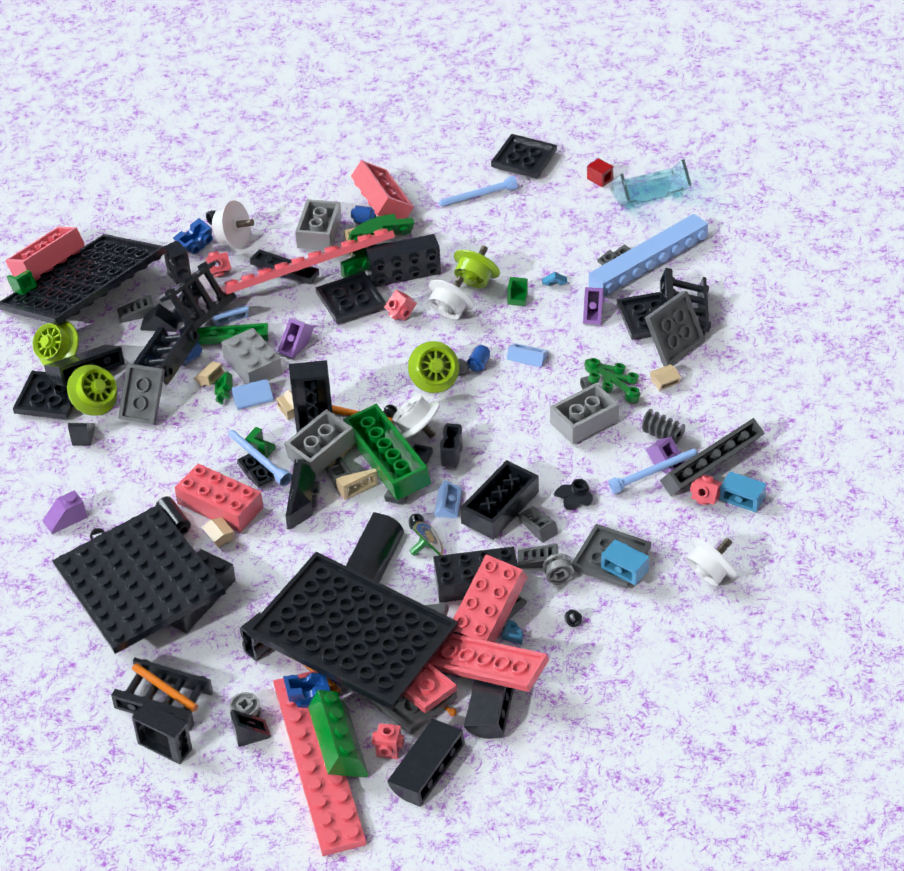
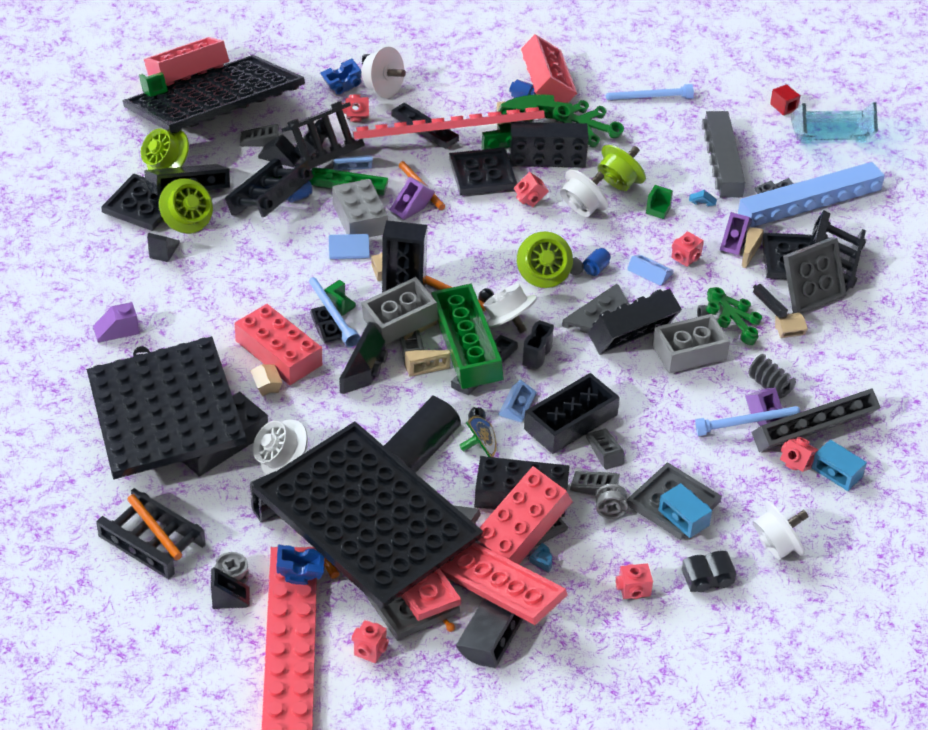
camera: 10 degrees right, 0 degrees up
dark grey plate [118,363,165,425] -> none
black window [132,702,192,765] -> none
black brick [155,496,191,535] -> none
black brick [164,241,191,284] -> none
tan piece [194,361,225,387] -> none
green plate [215,371,233,405] -> none
light grey brick [295,199,342,251] -> none
green slope [308,690,369,778] -> none
black brick [387,719,465,807] -> none
black plate [491,134,557,179] -> none
black plate [554,479,593,510] -> none
black hinge [564,609,582,627] -> none
none -> white piece [253,420,308,475]
none -> orange bar [398,161,445,211]
none -> green plant [553,100,624,147]
none -> dark grey wing [562,284,629,333]
none -> black brick [588,288,682,355]
none -> coral brick [616,563,653,599]
none -> coral brick [671,231,704,267]
none -> black brick [682,551,736,592]
none -> dark grey brick [702,111,745,198]
none -> tan slope [742,227,764,268]
none -> black axle [753,284,788,319]

